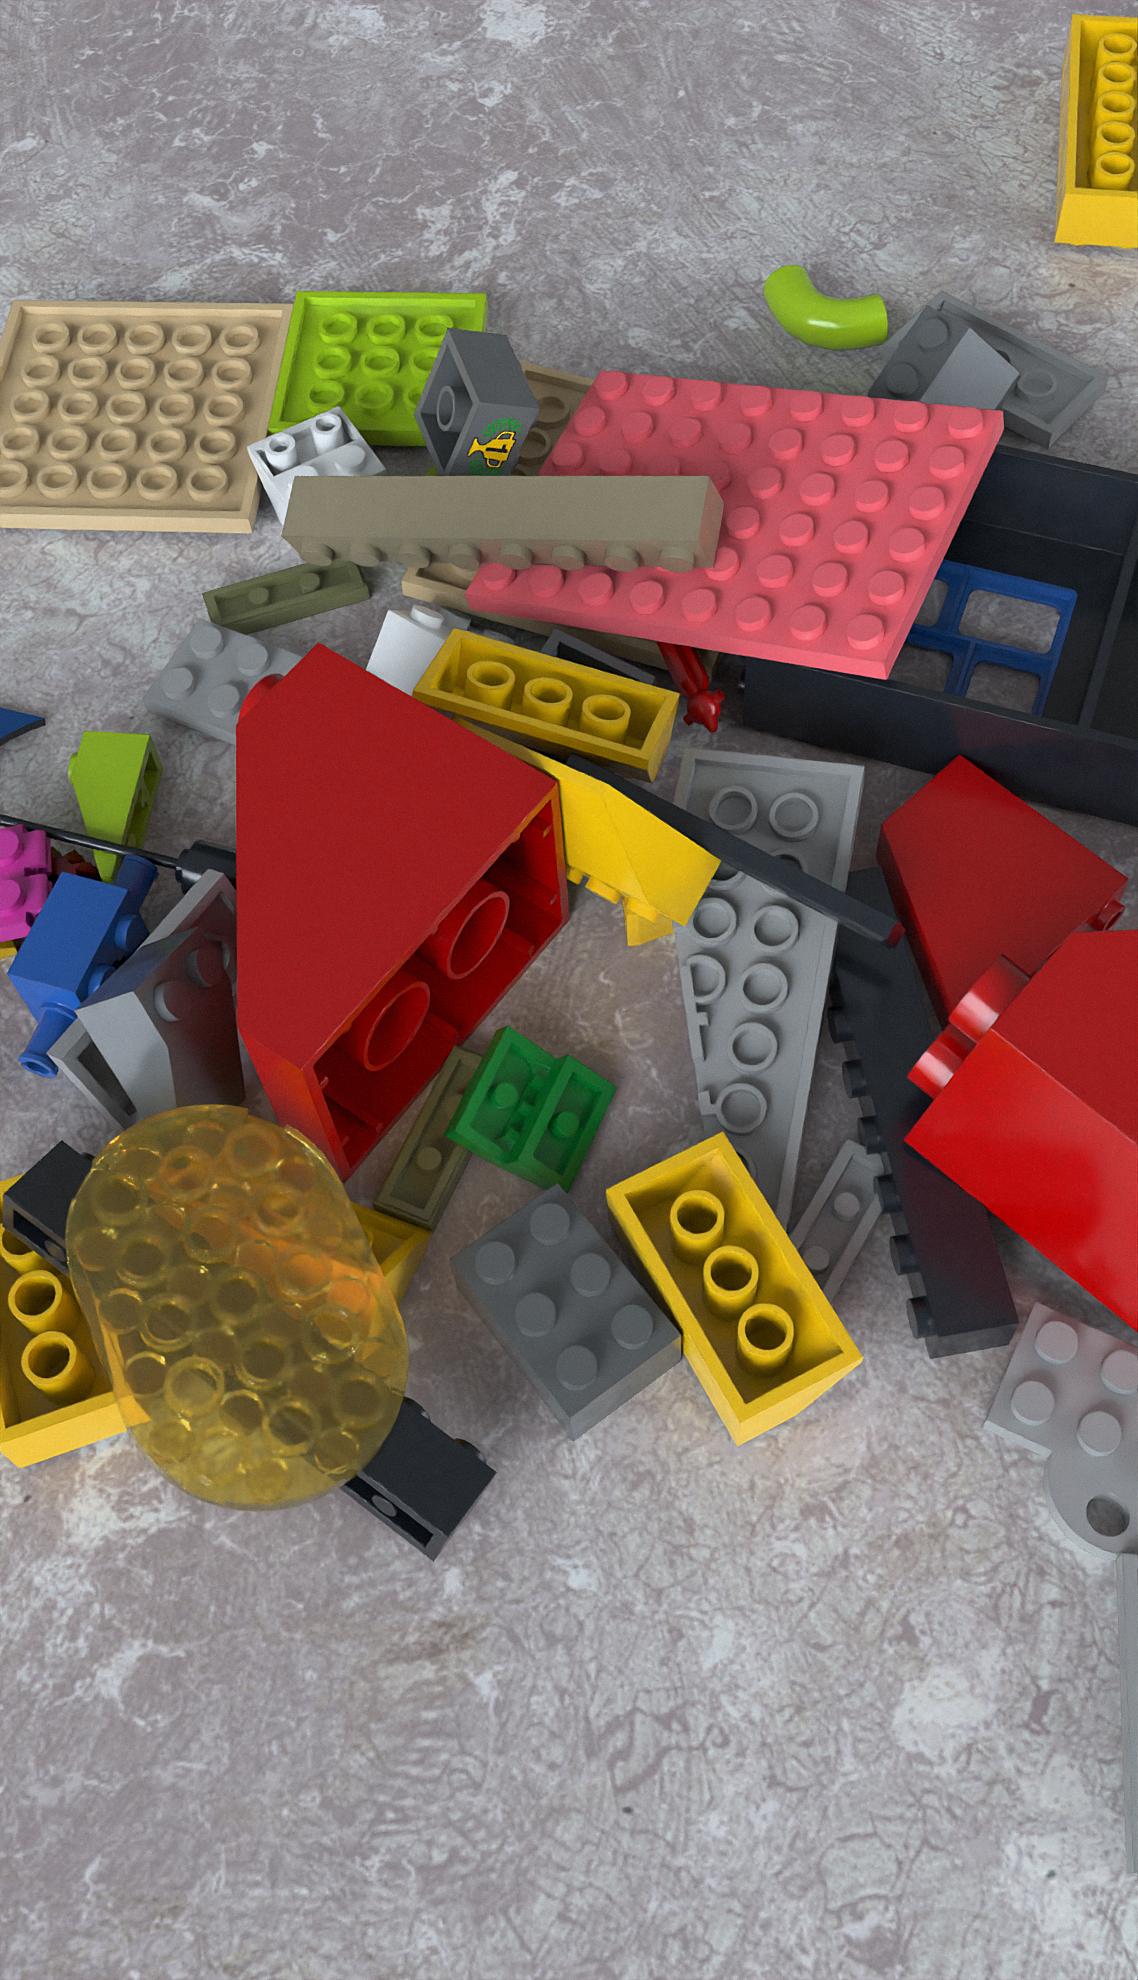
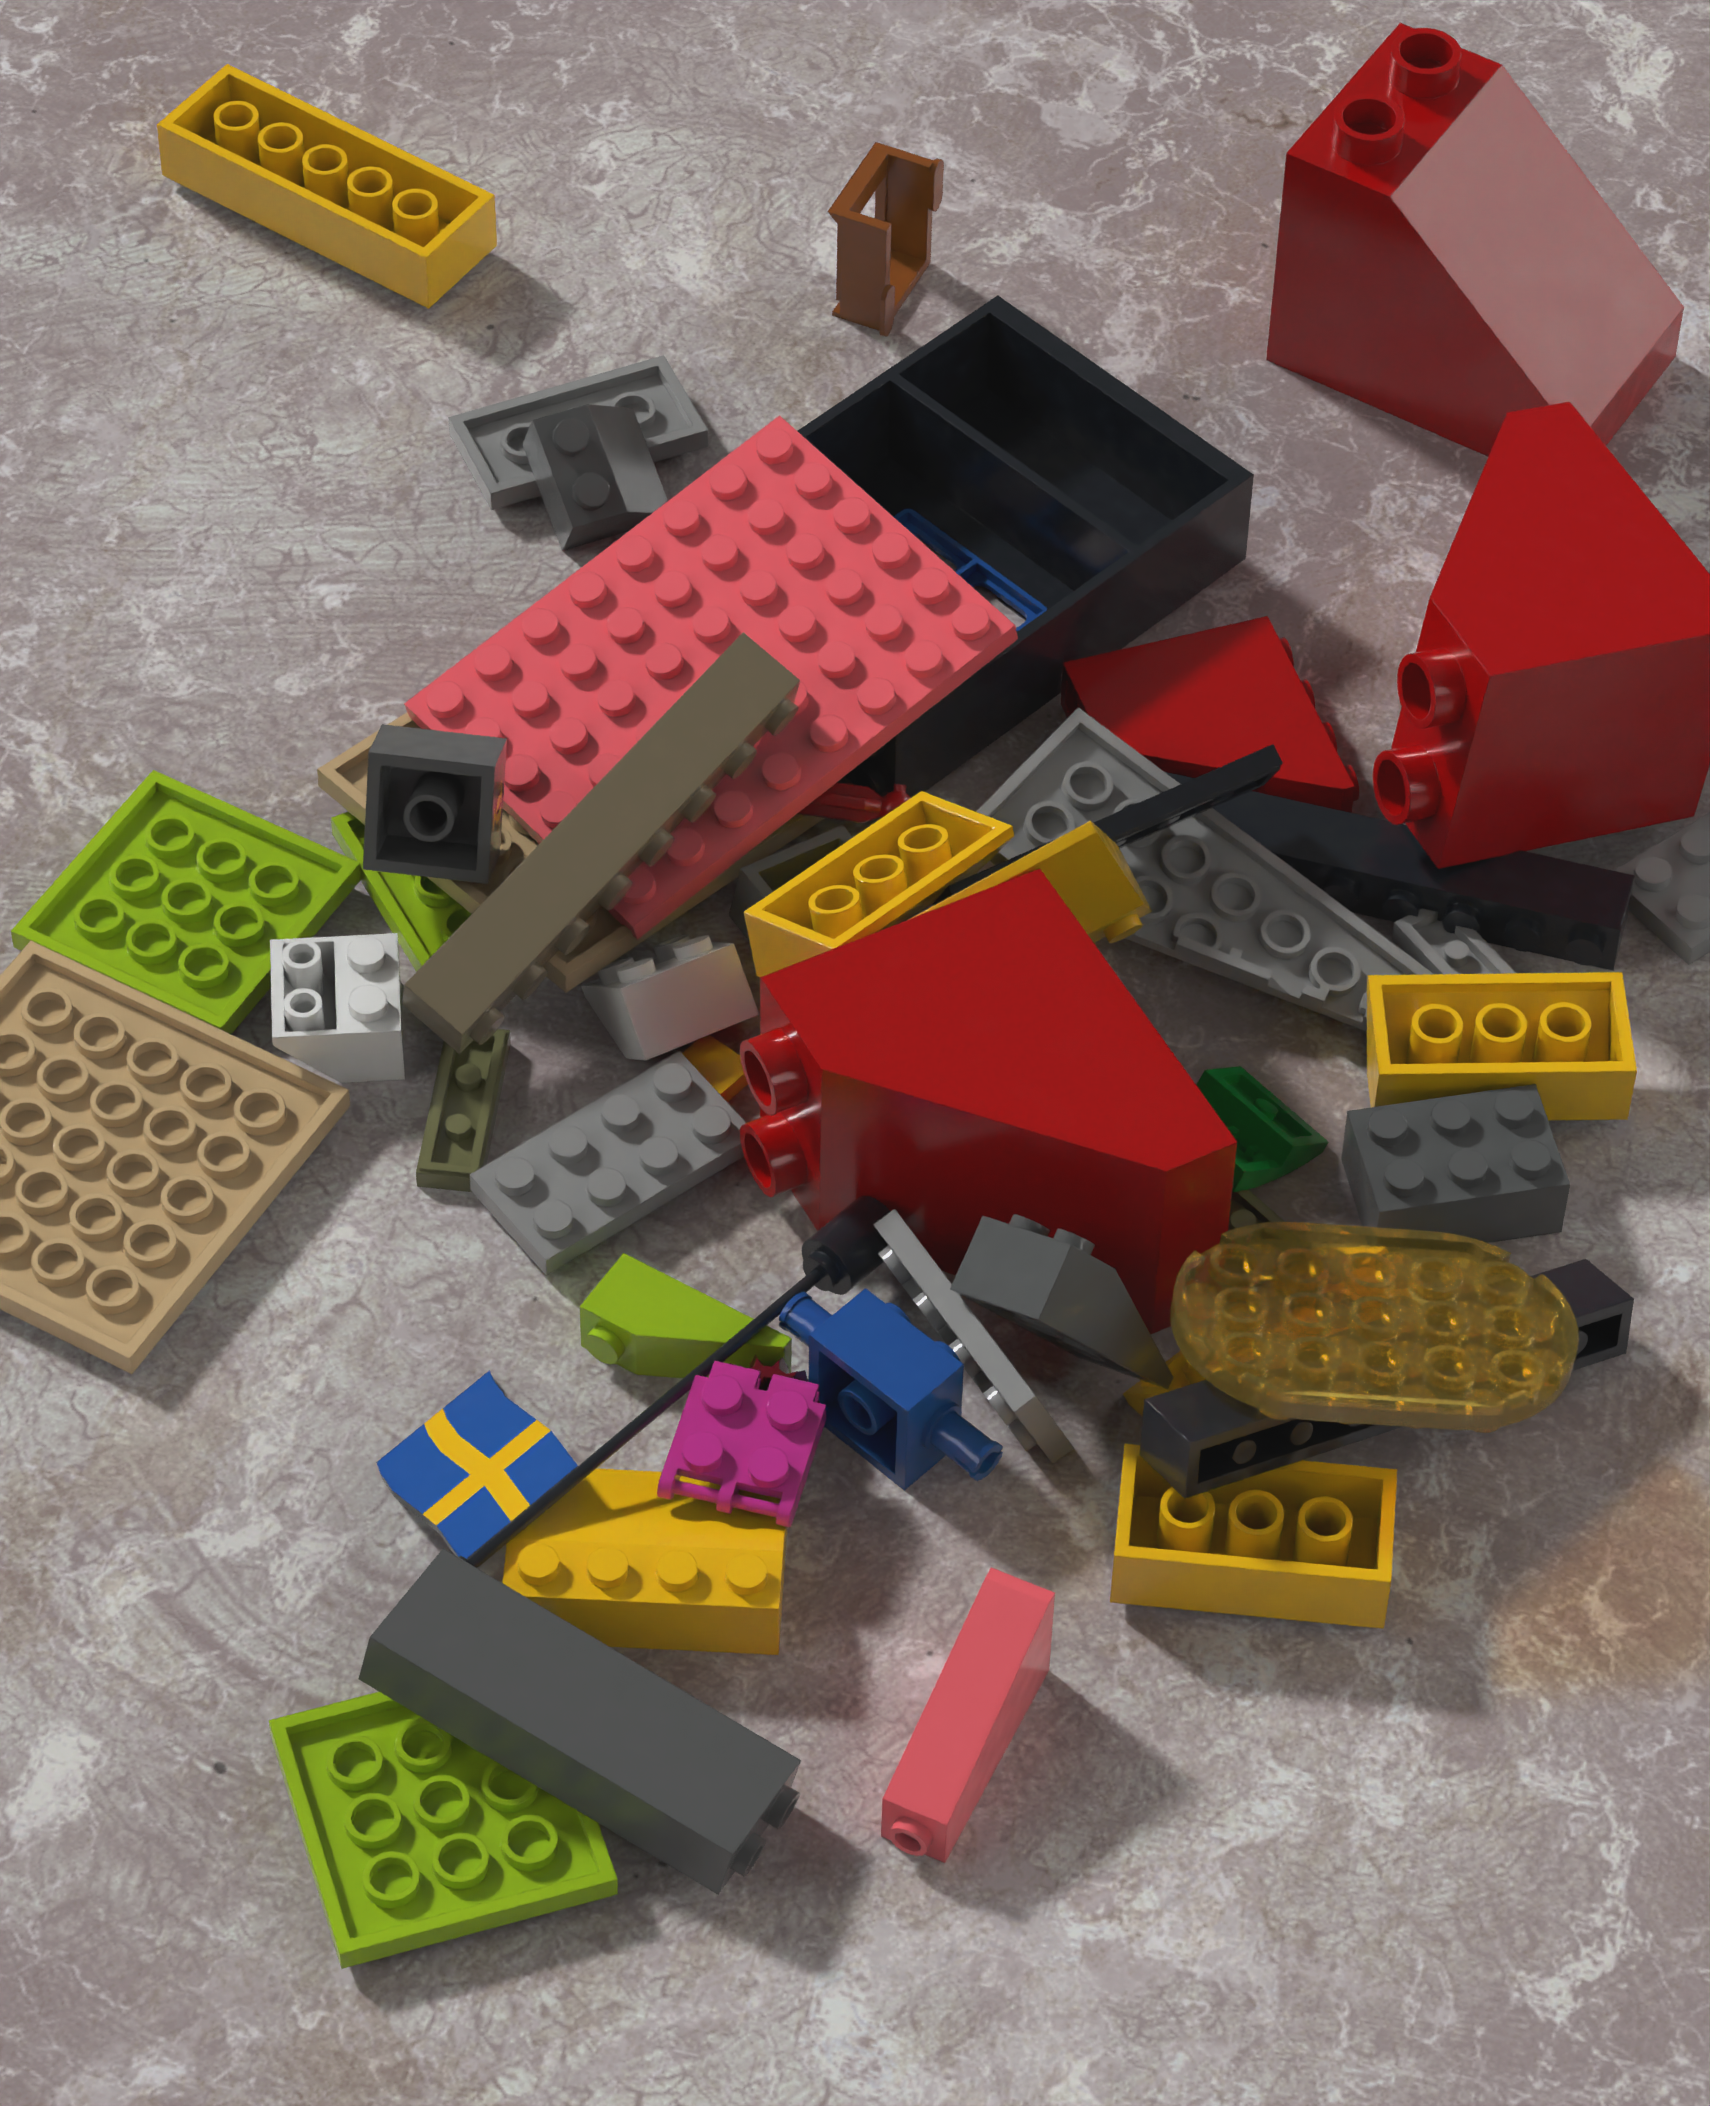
camera: 70 degrees left, 10 degrees down
lime cylinder [763,265,888,351] -> none

